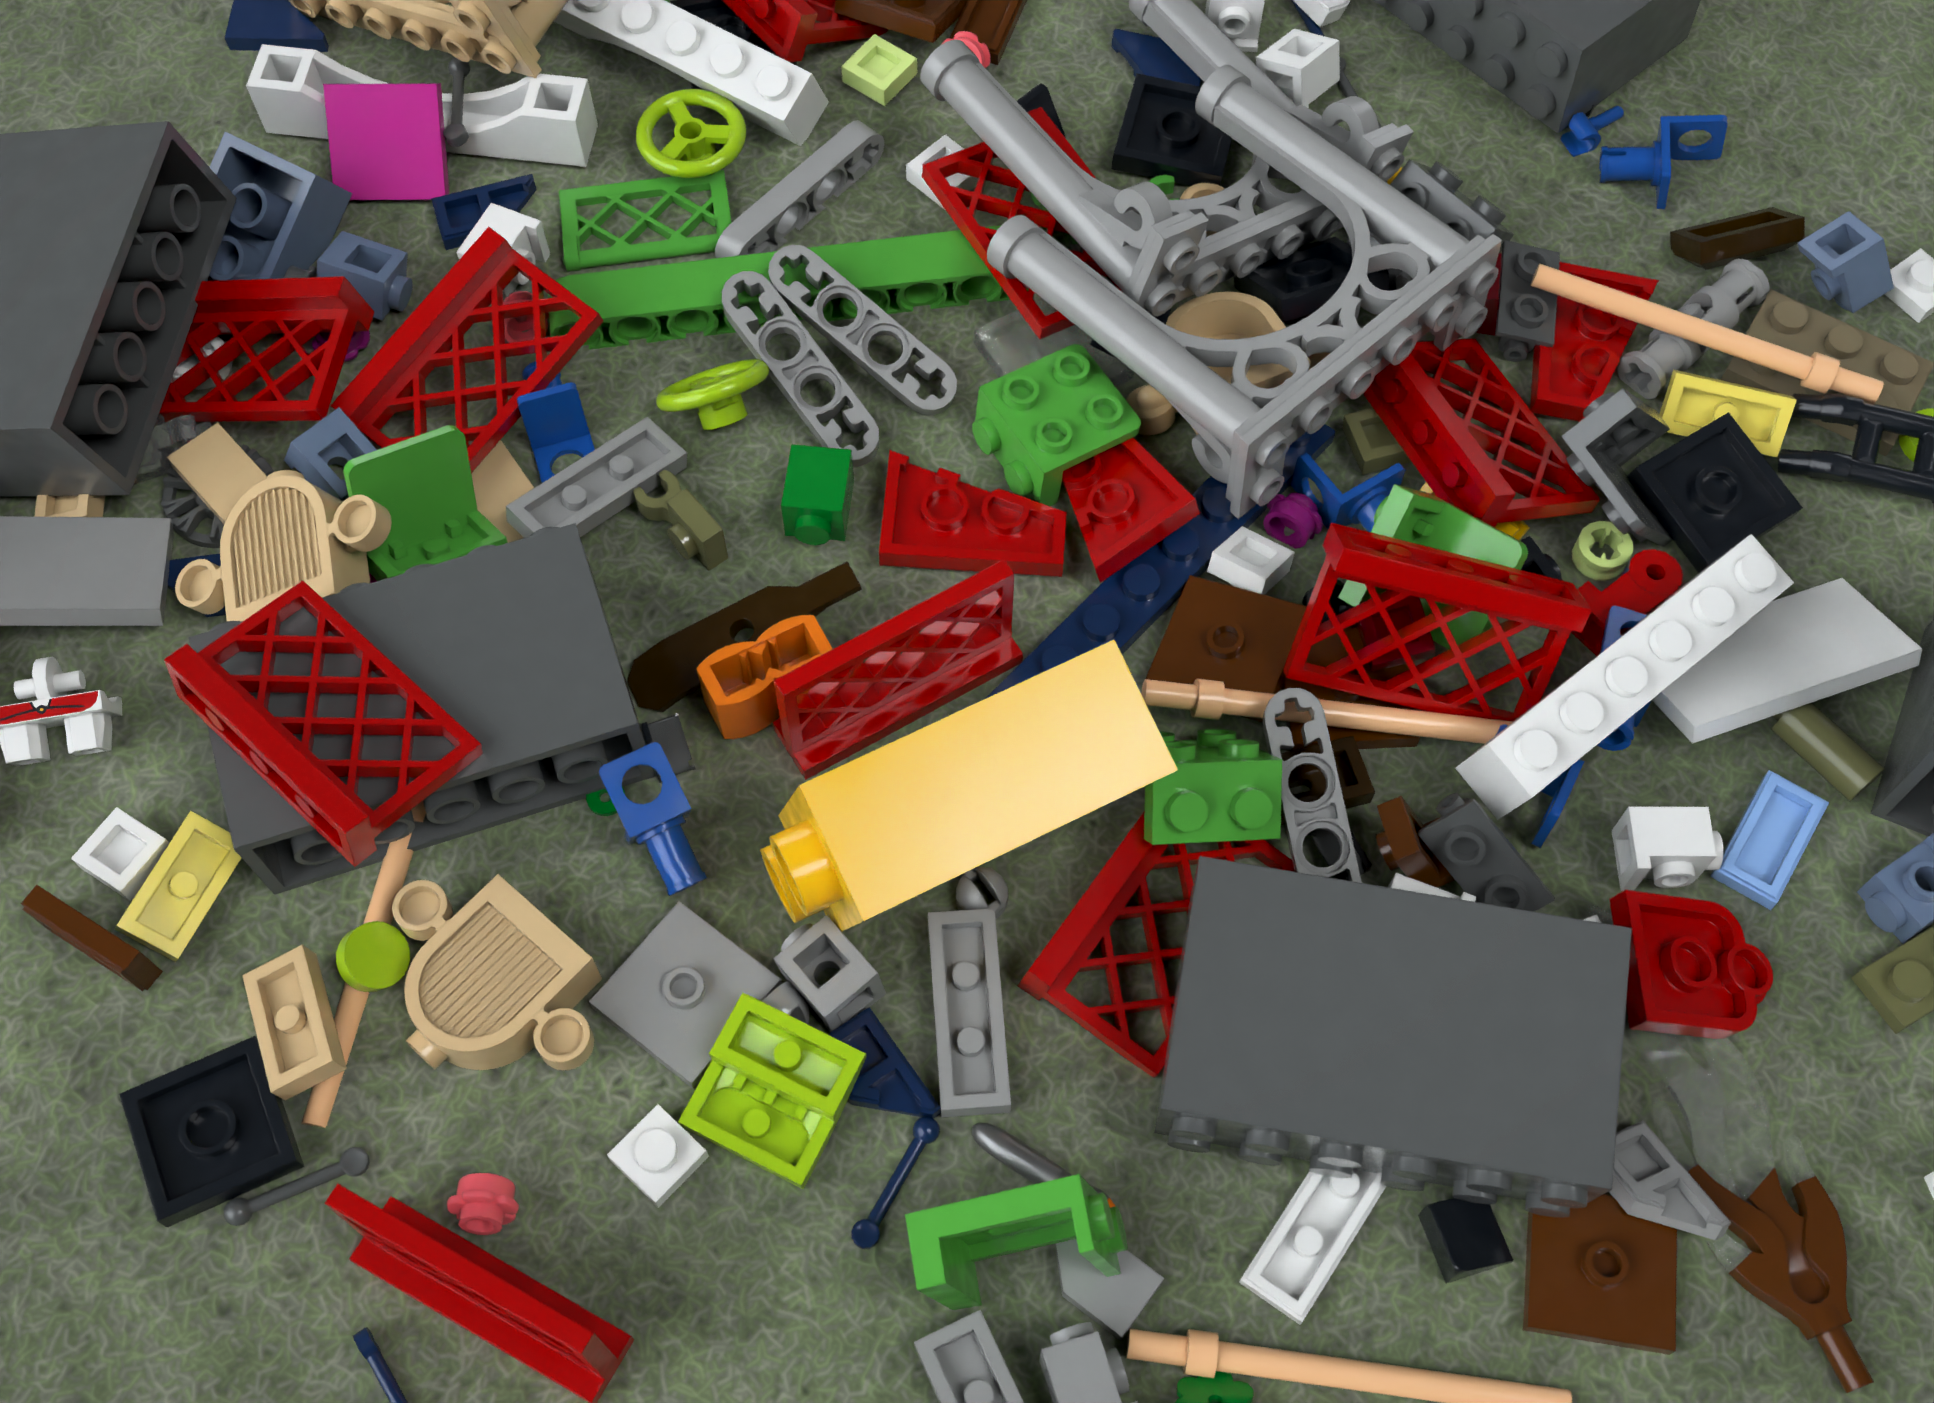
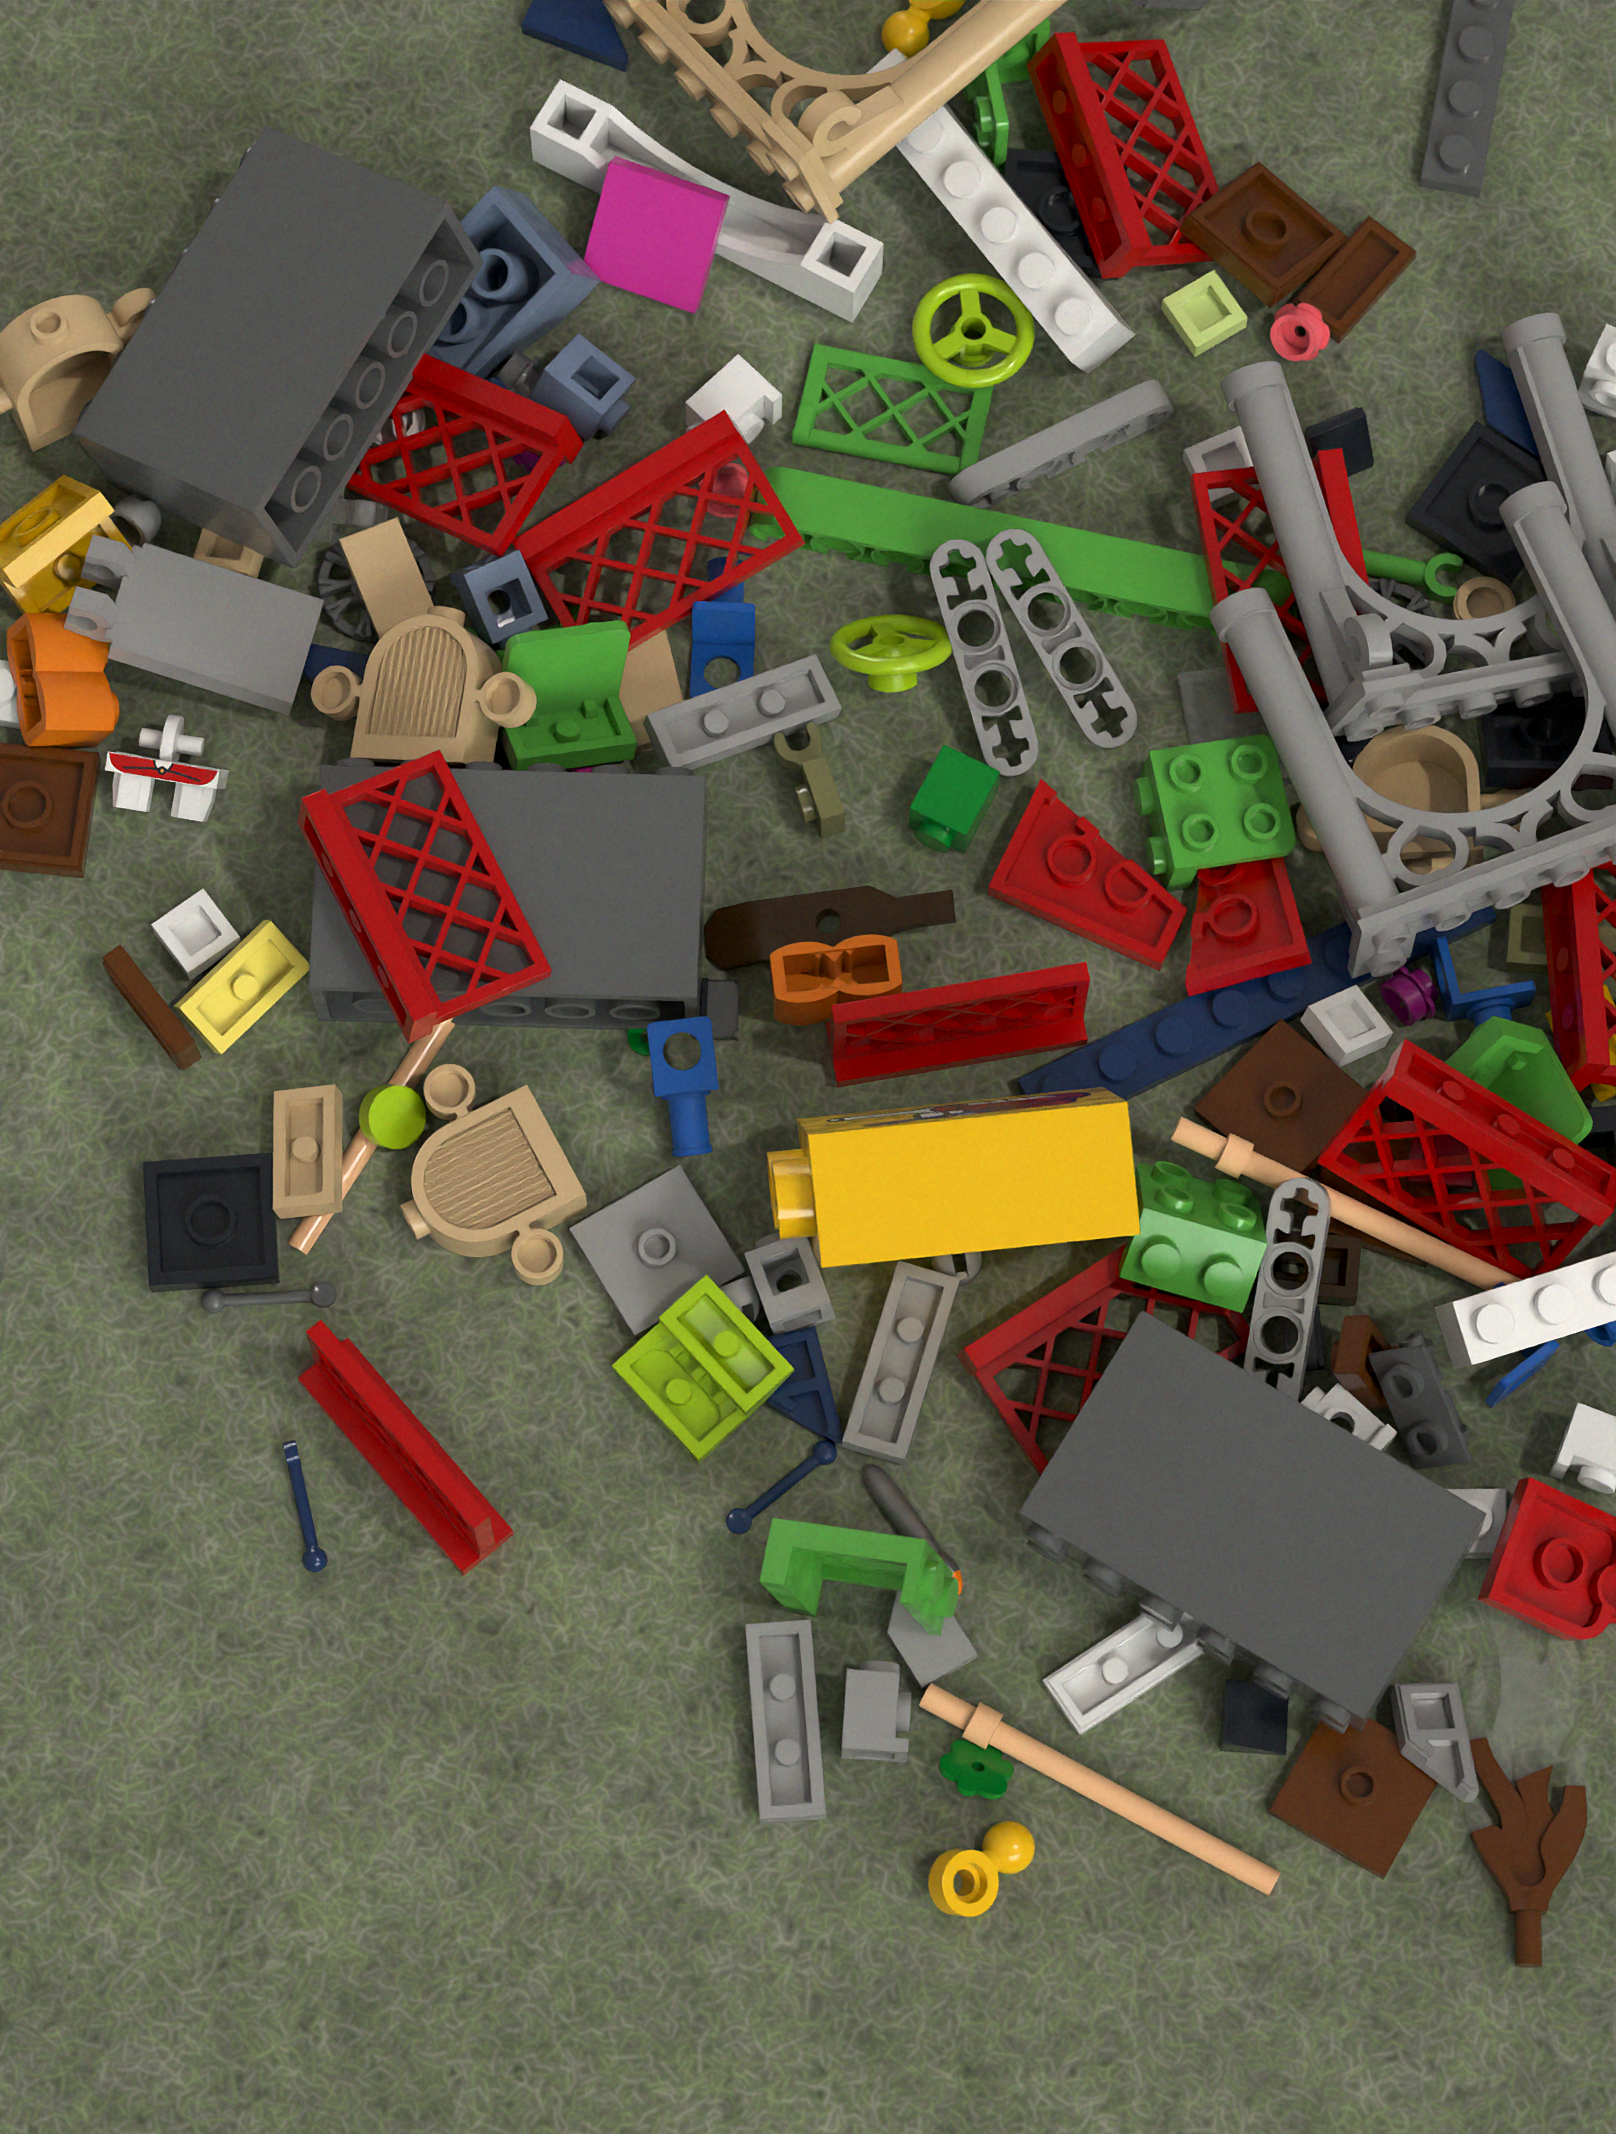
camera: 20 degrees right, 10 degrees up
dark blue tile [431,174,537,250] -> none
dark grey hinge [443,57,470,147] -> none
coral plate [447,1173,519,1235] -> none
white plate [607,1104,709,1208] -> none

